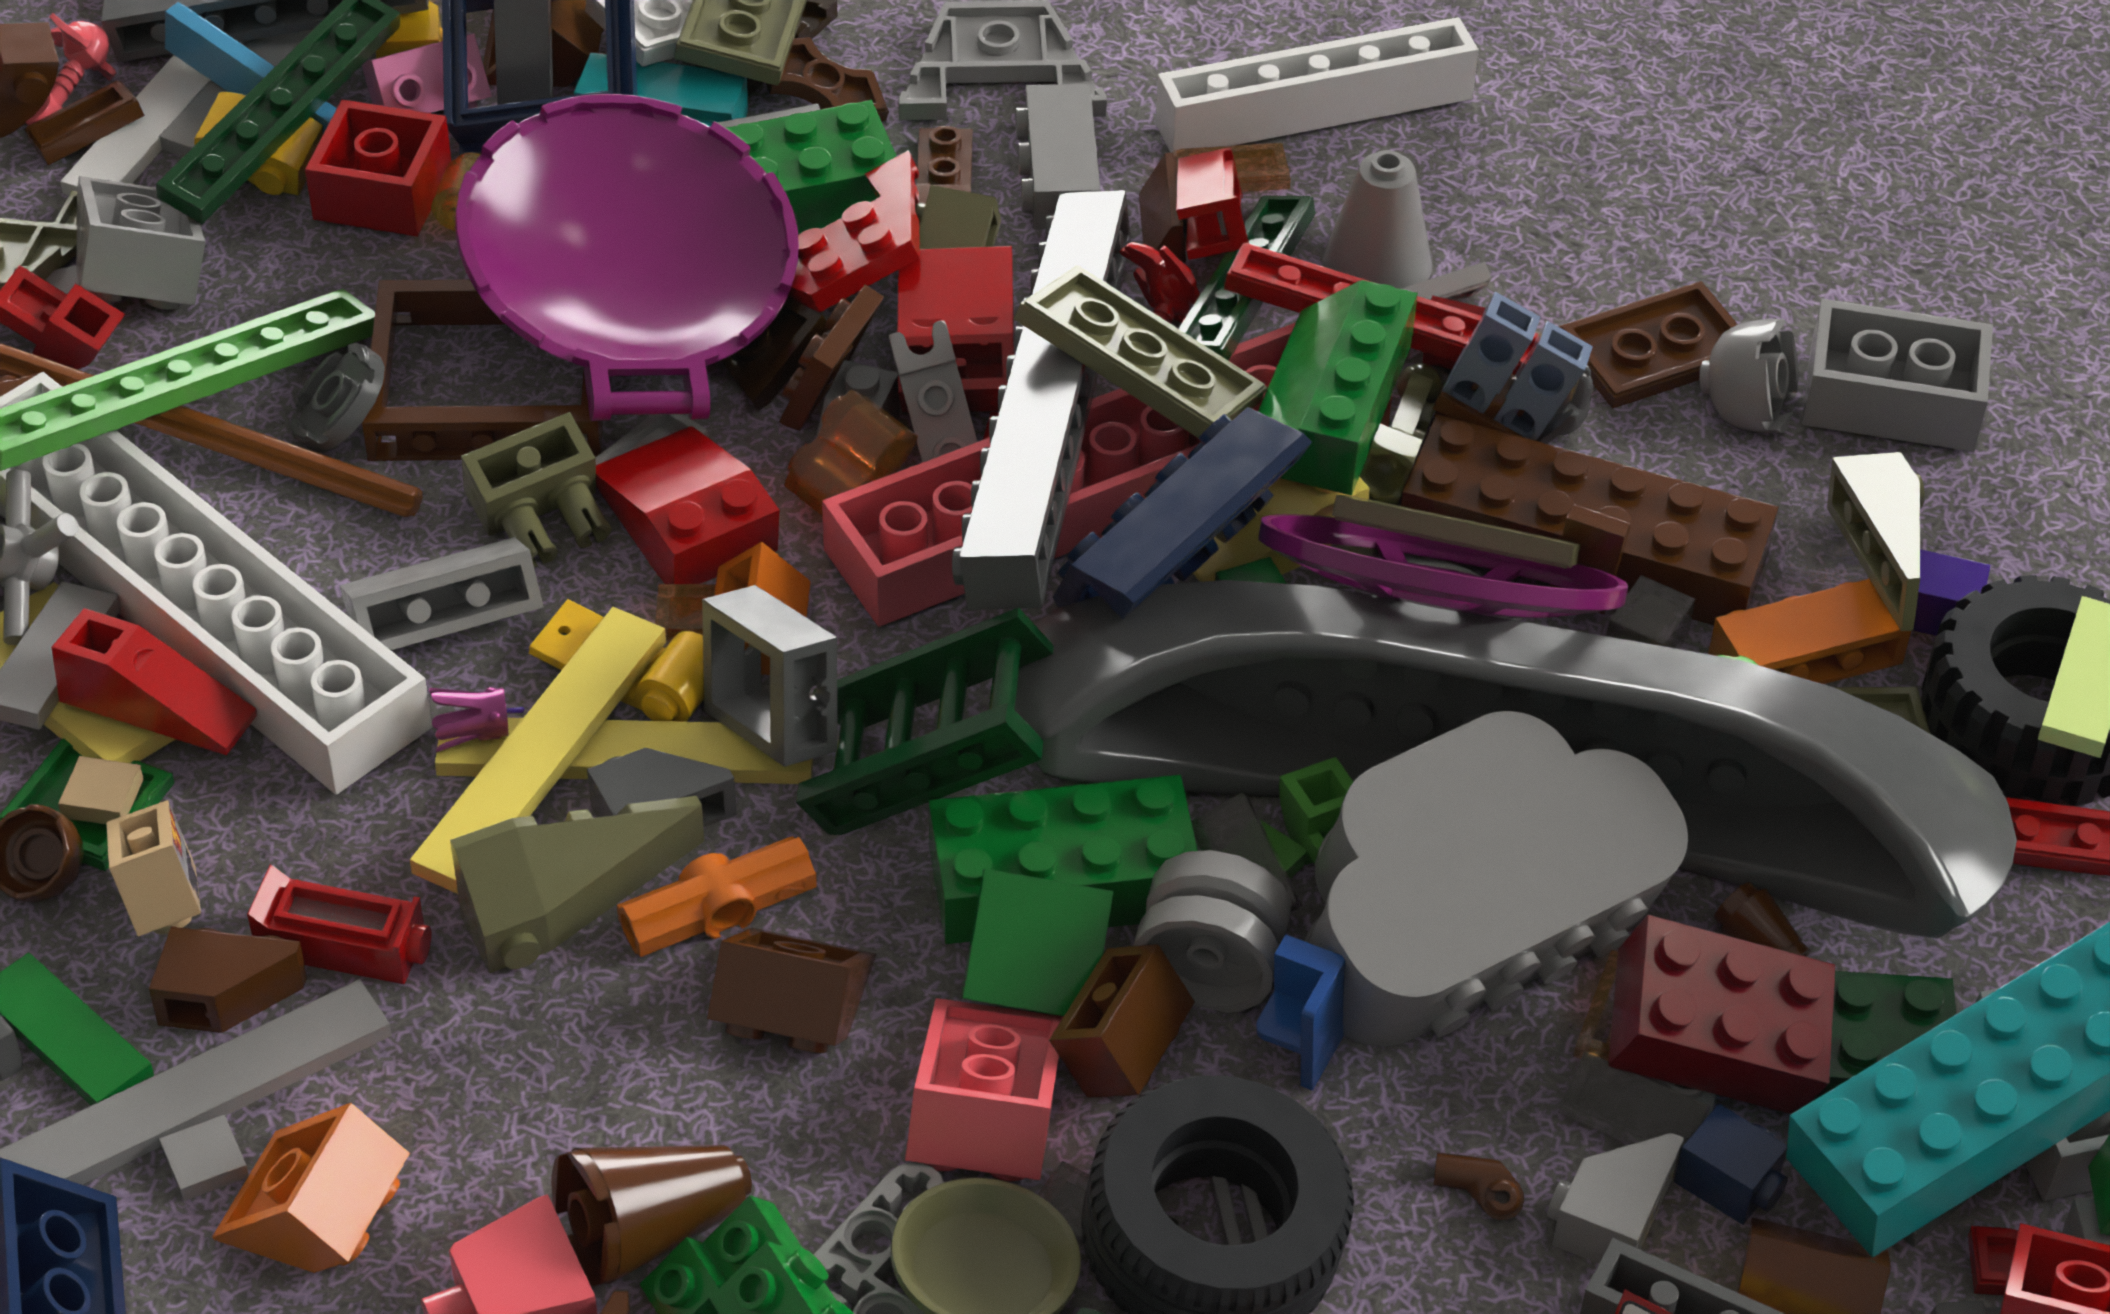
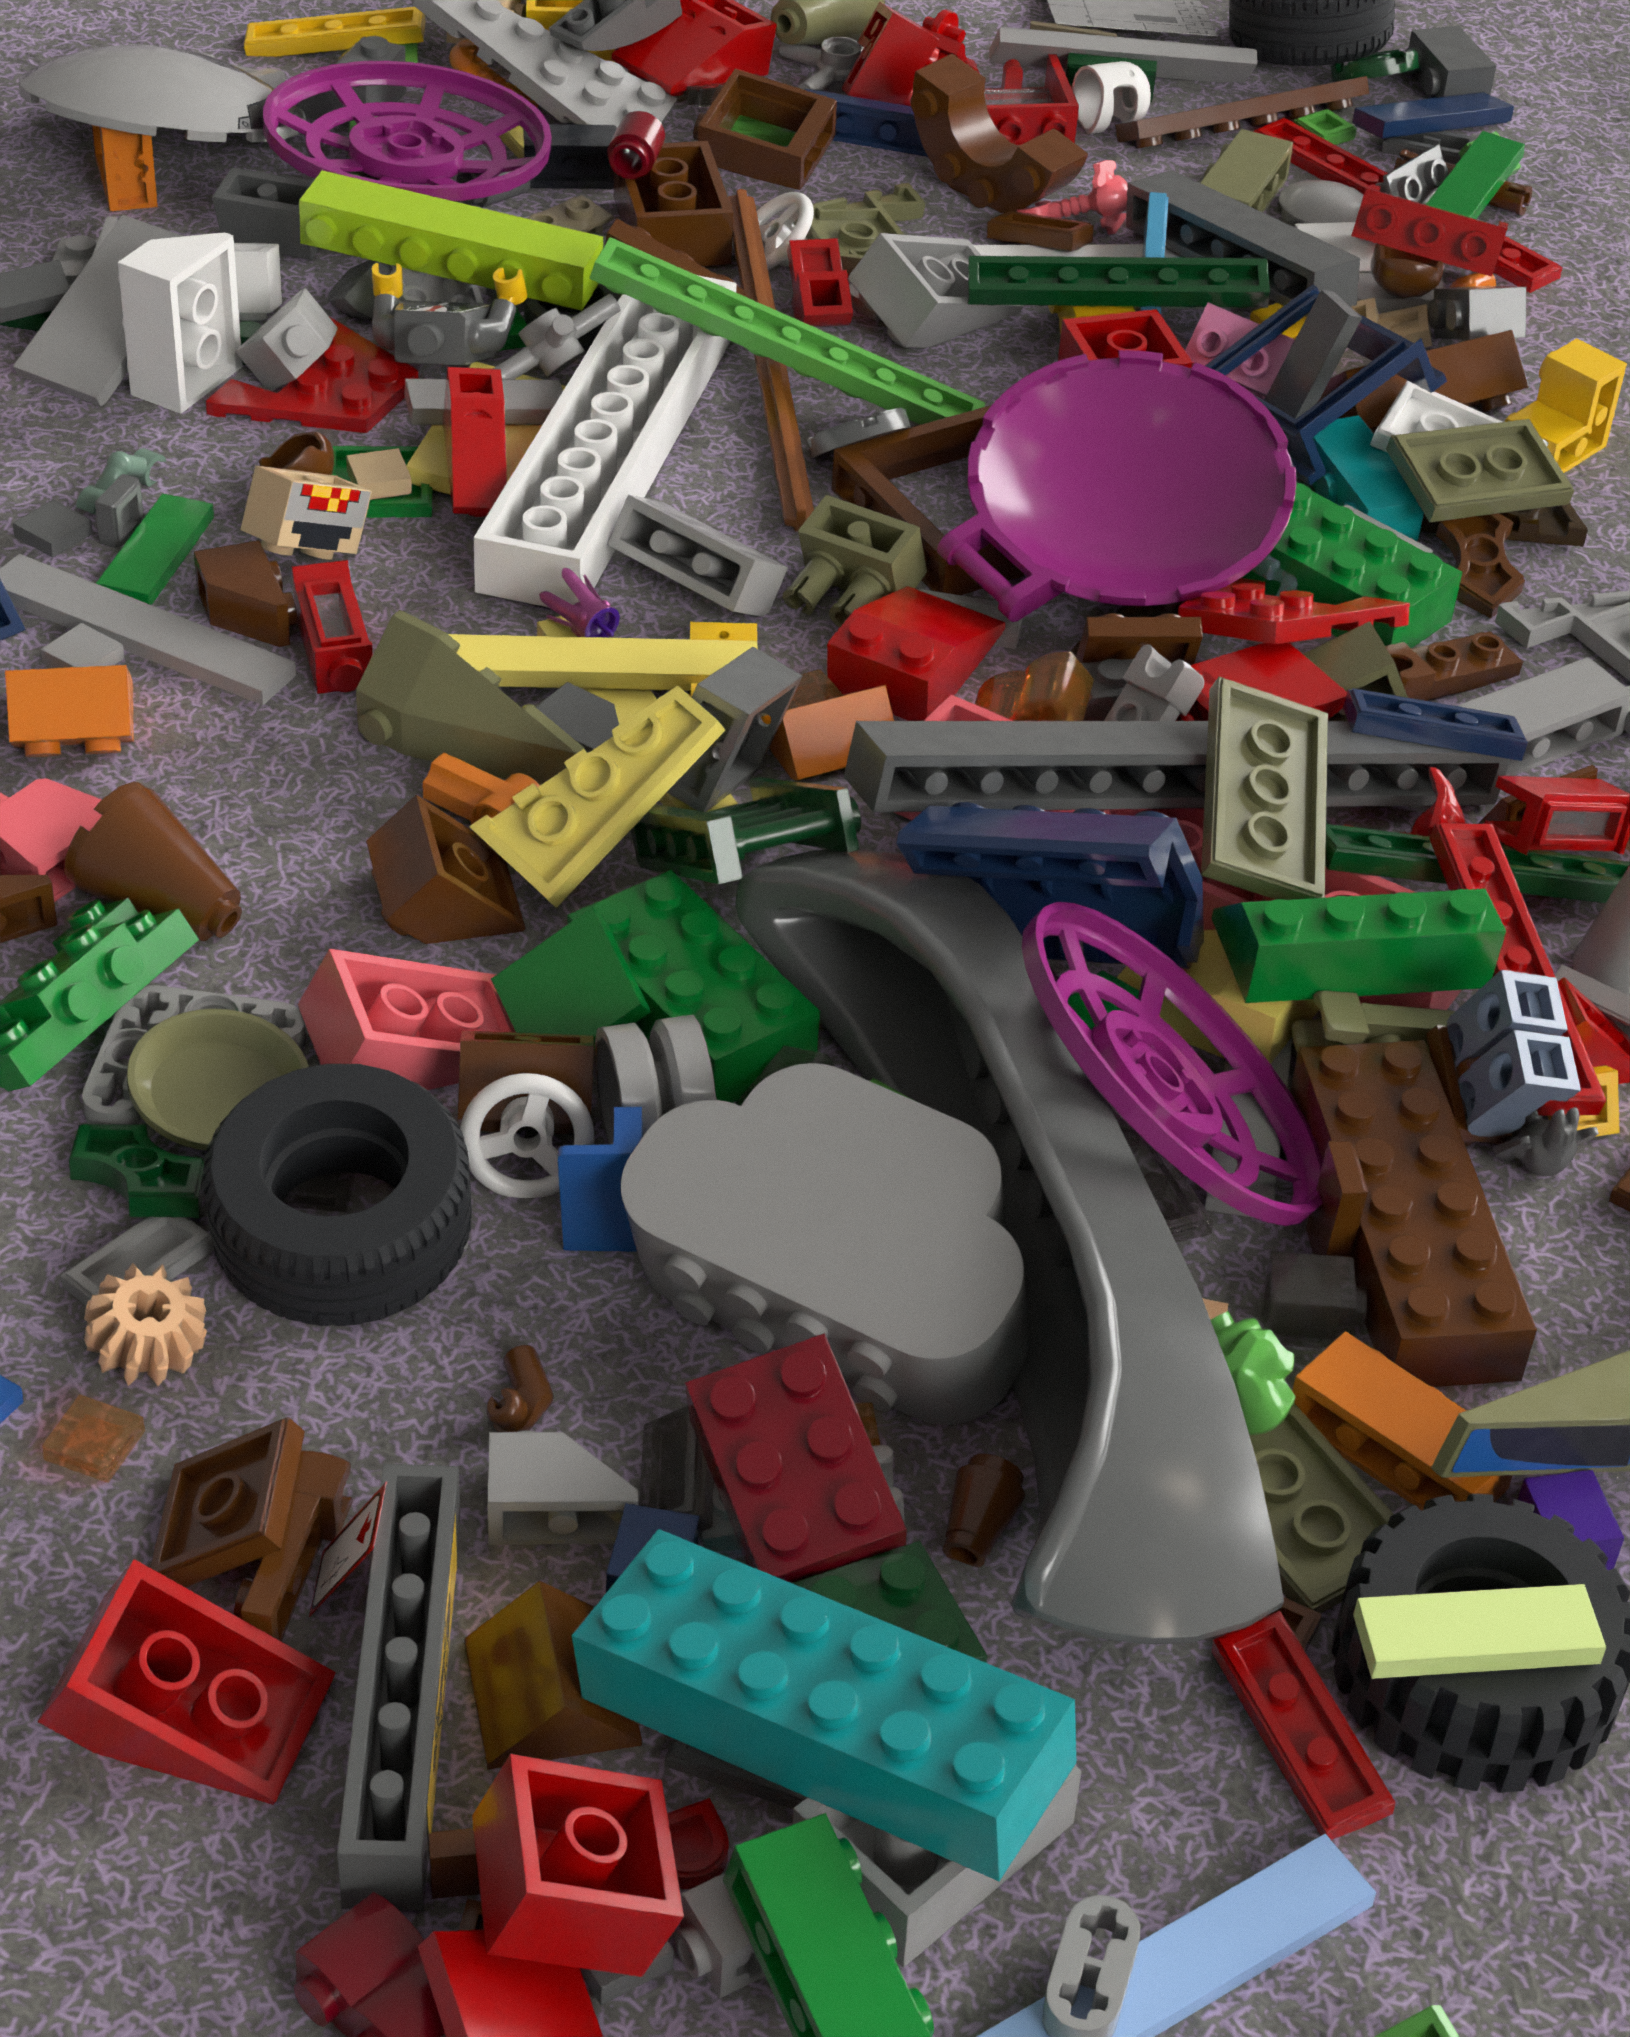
camera: 60 degrees right, 5 degrees down
olive tile [1332,495,1581,569] -> none
none -> white piece [460,1073,594,1198]
none -> light yellow wing [469,685,725,908]
none -> dark blue tile [1343,688,1528,761]

